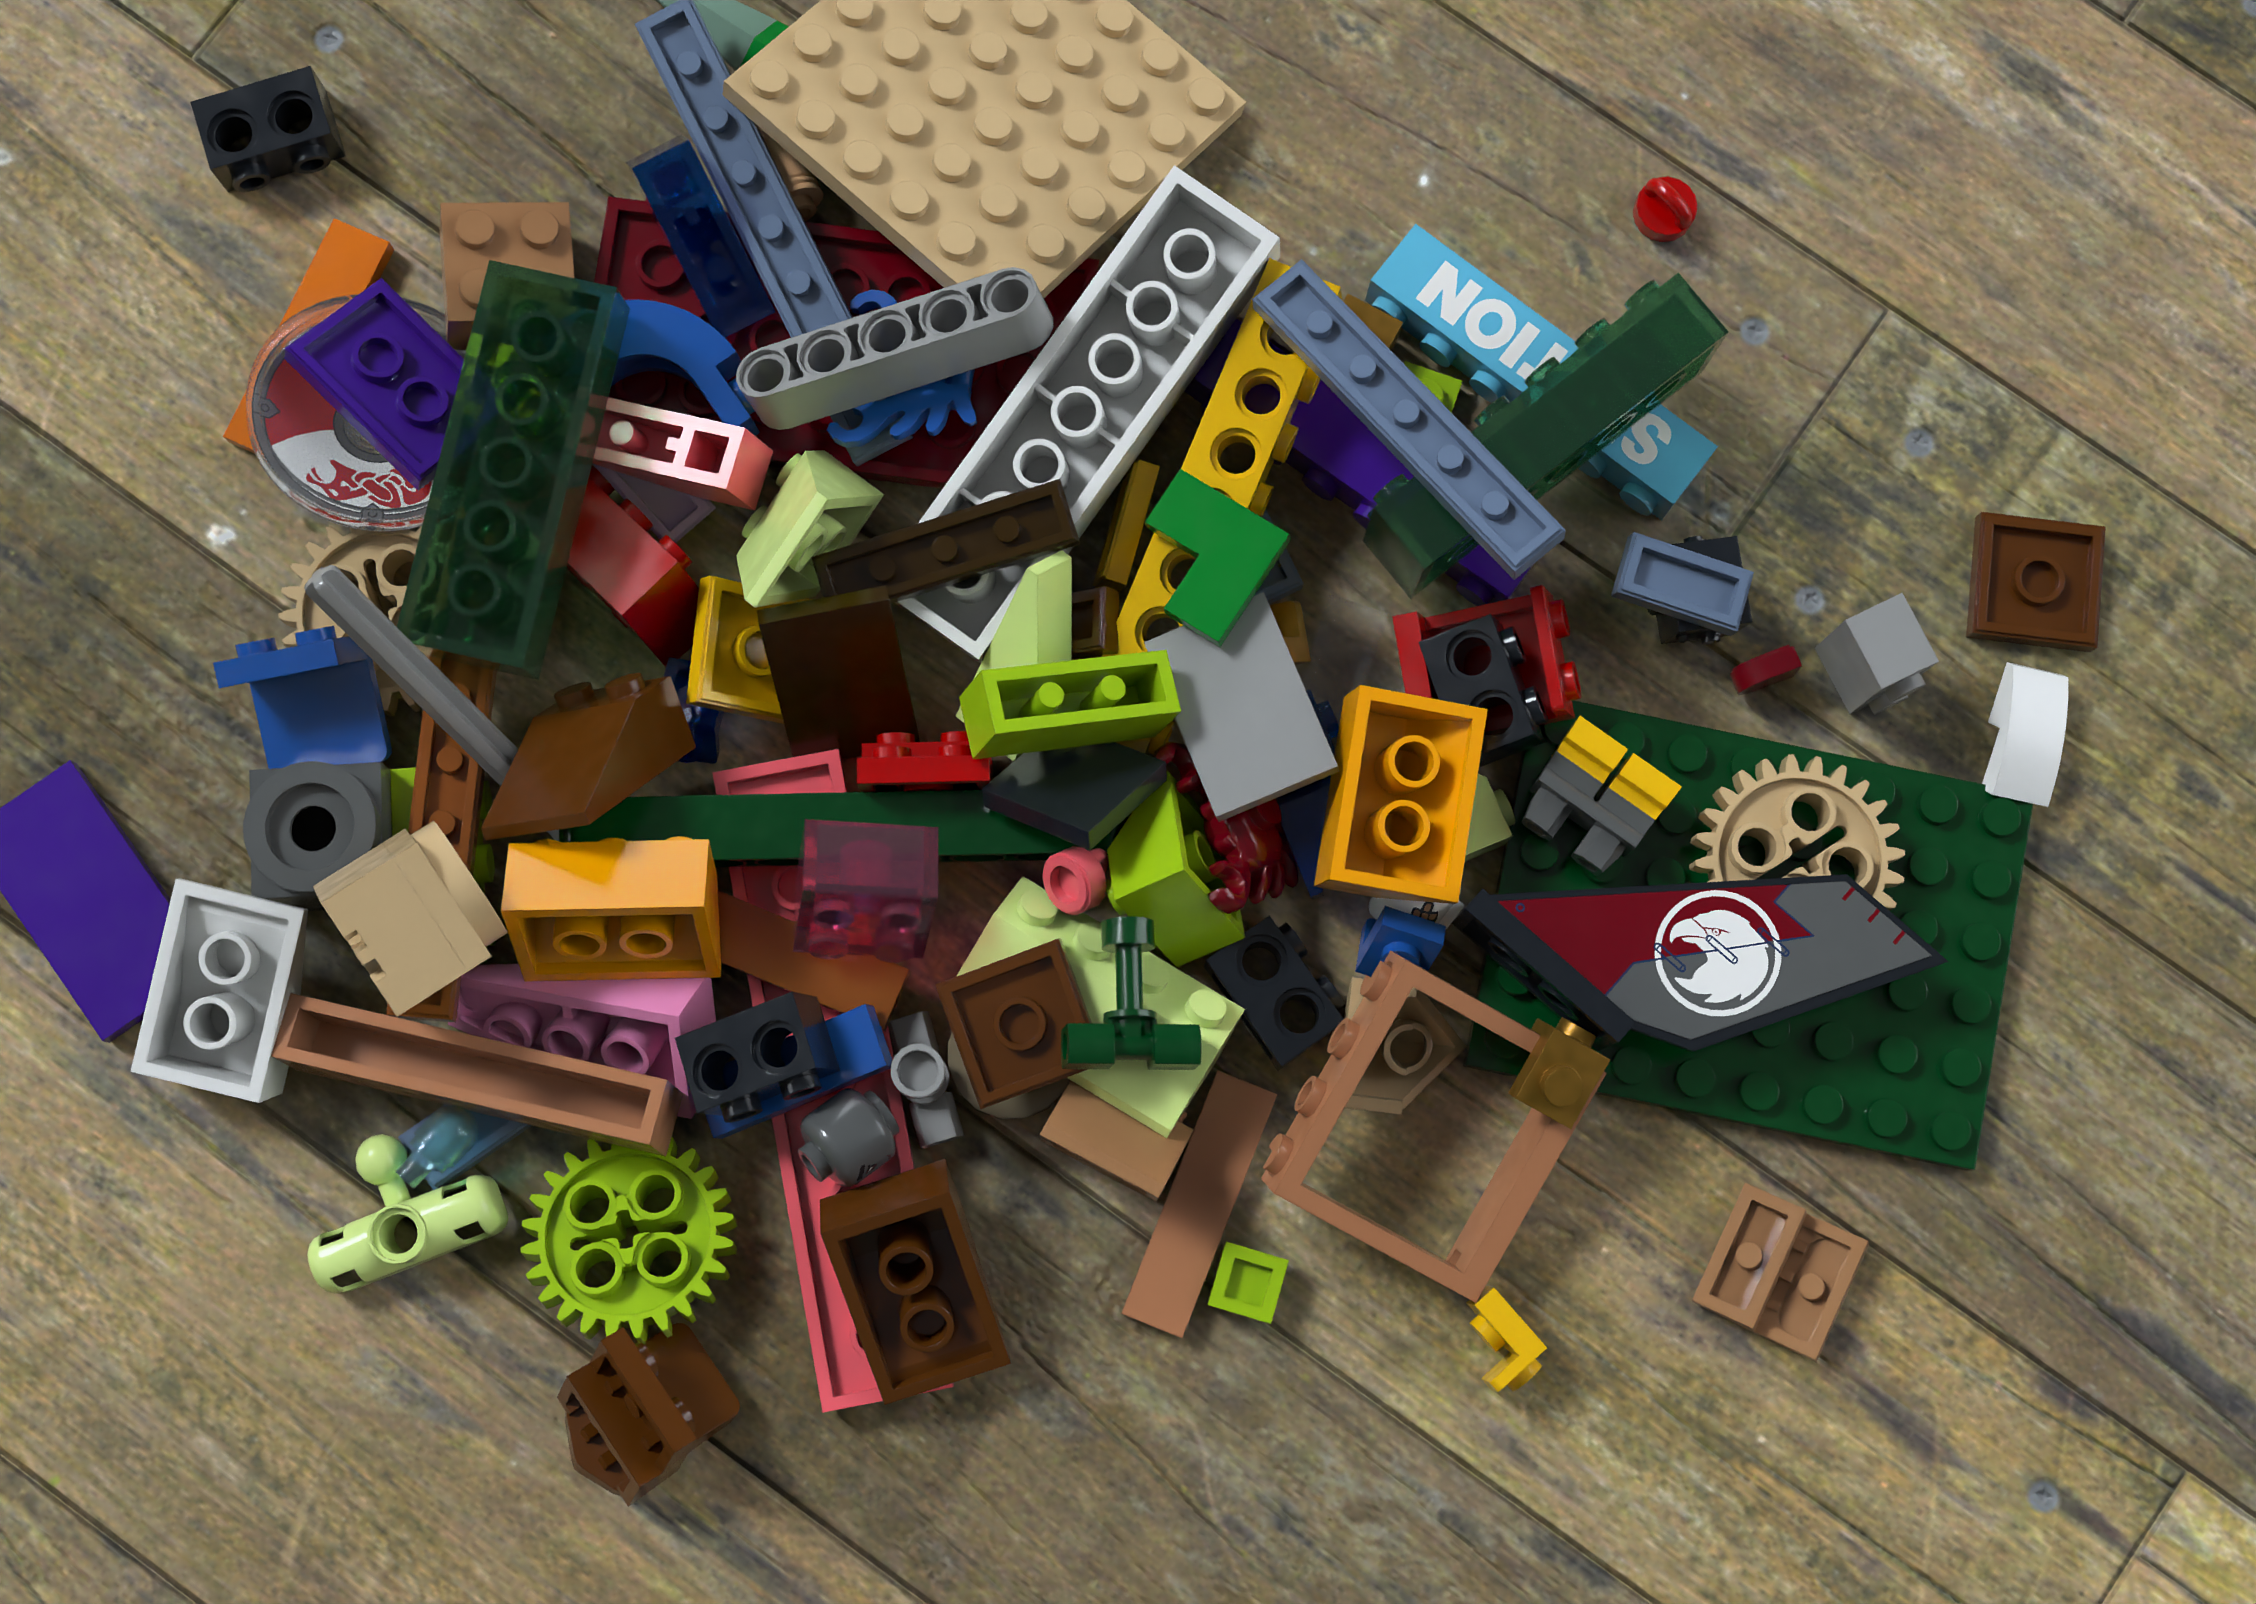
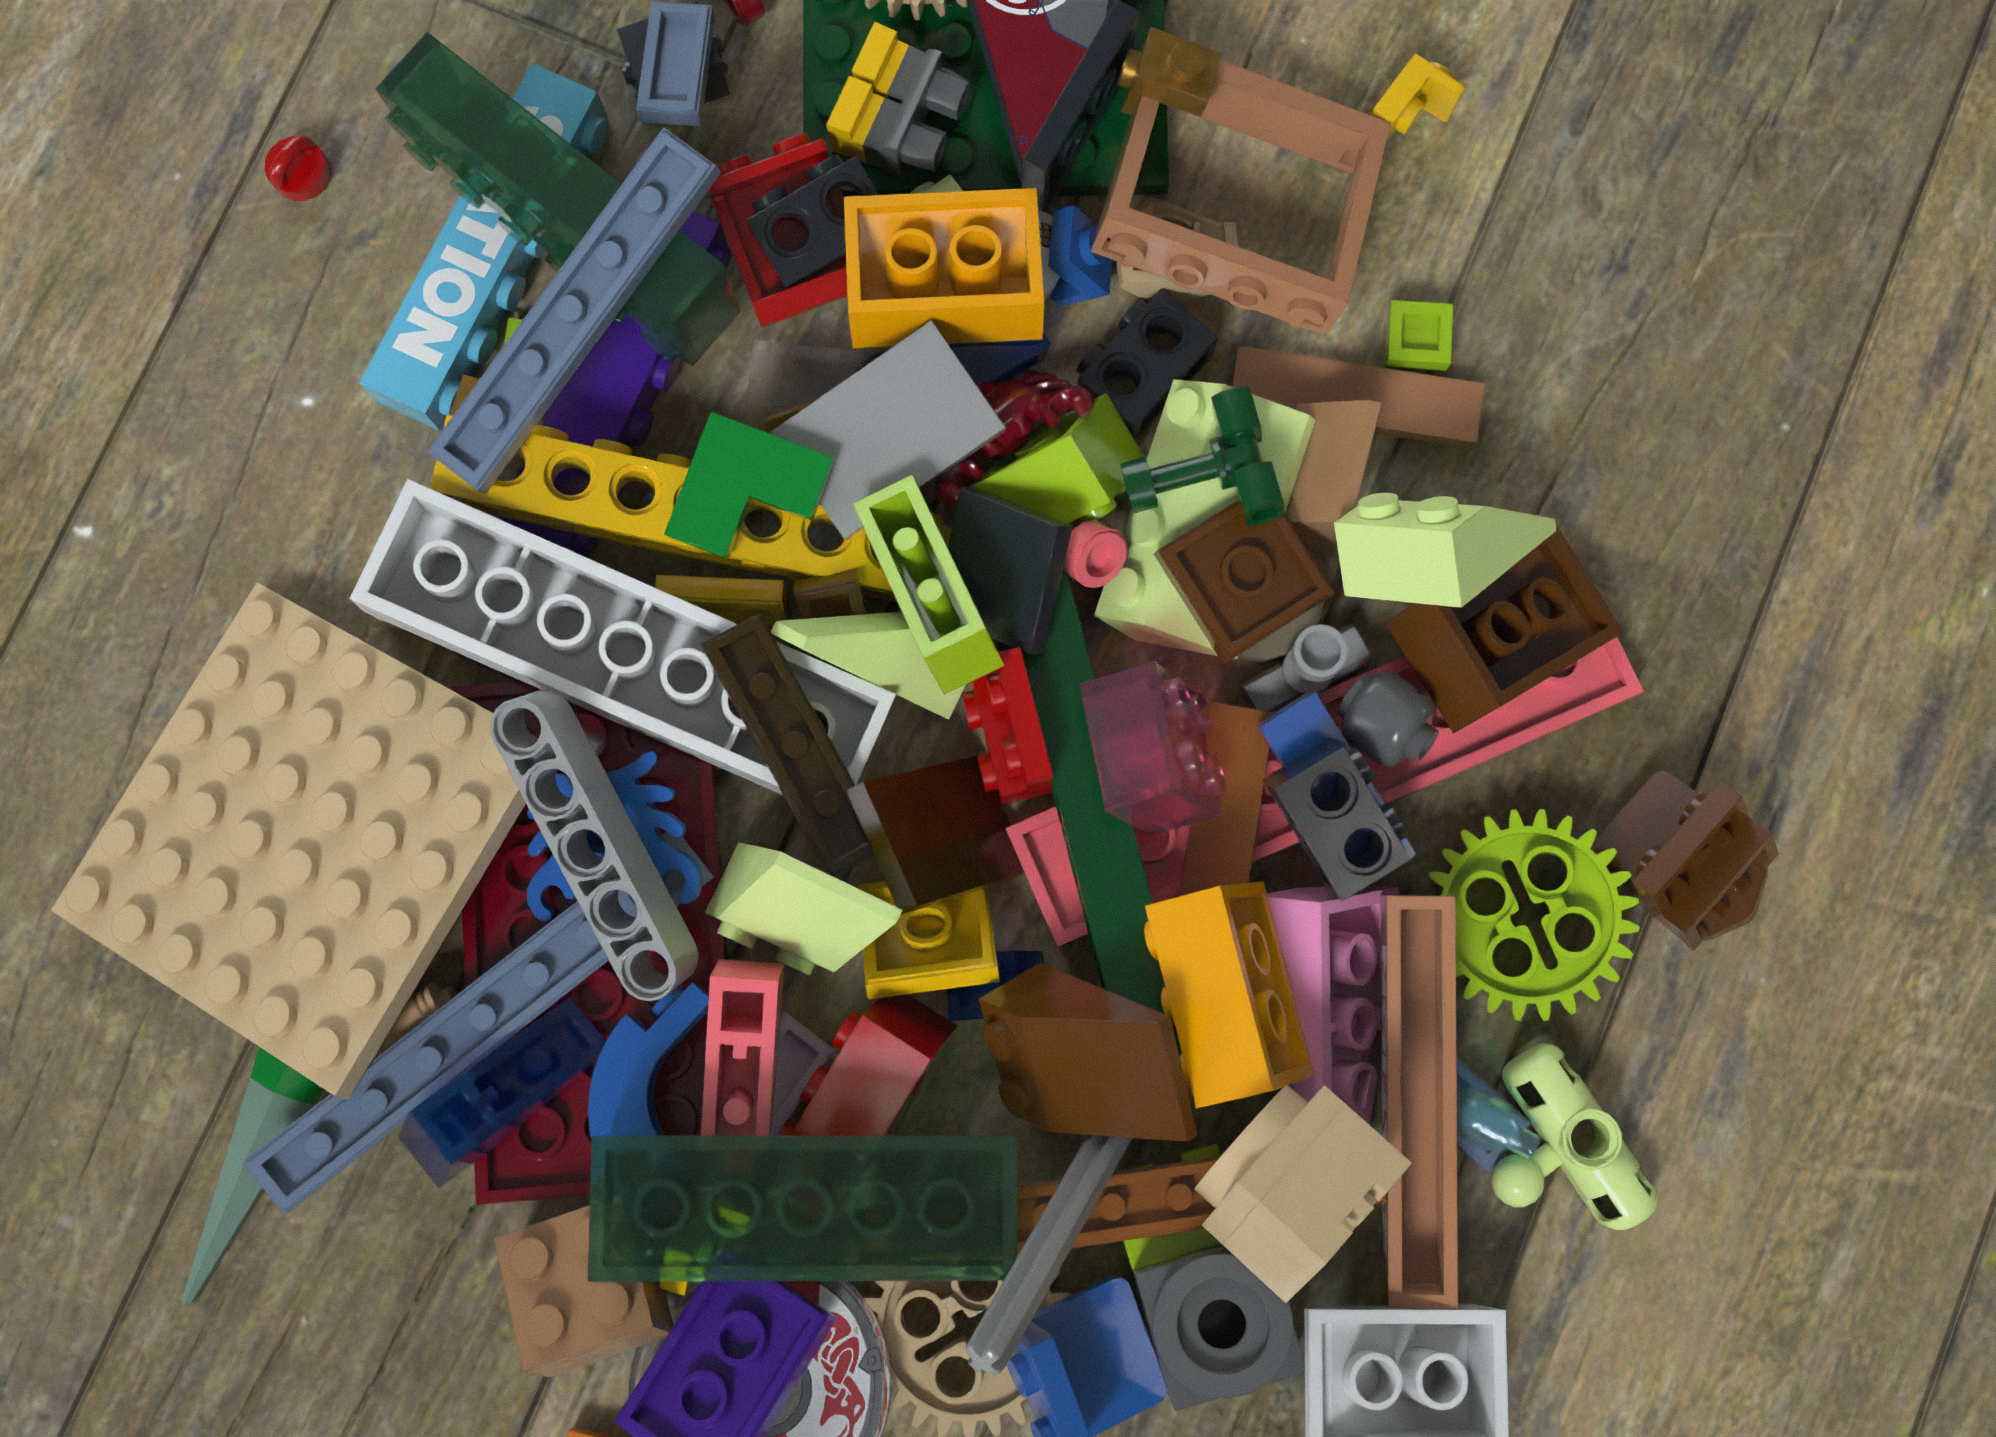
camera: 95 degrees left, 0 degrees up
none -> yellowish green slope [1334,493,1556,608]

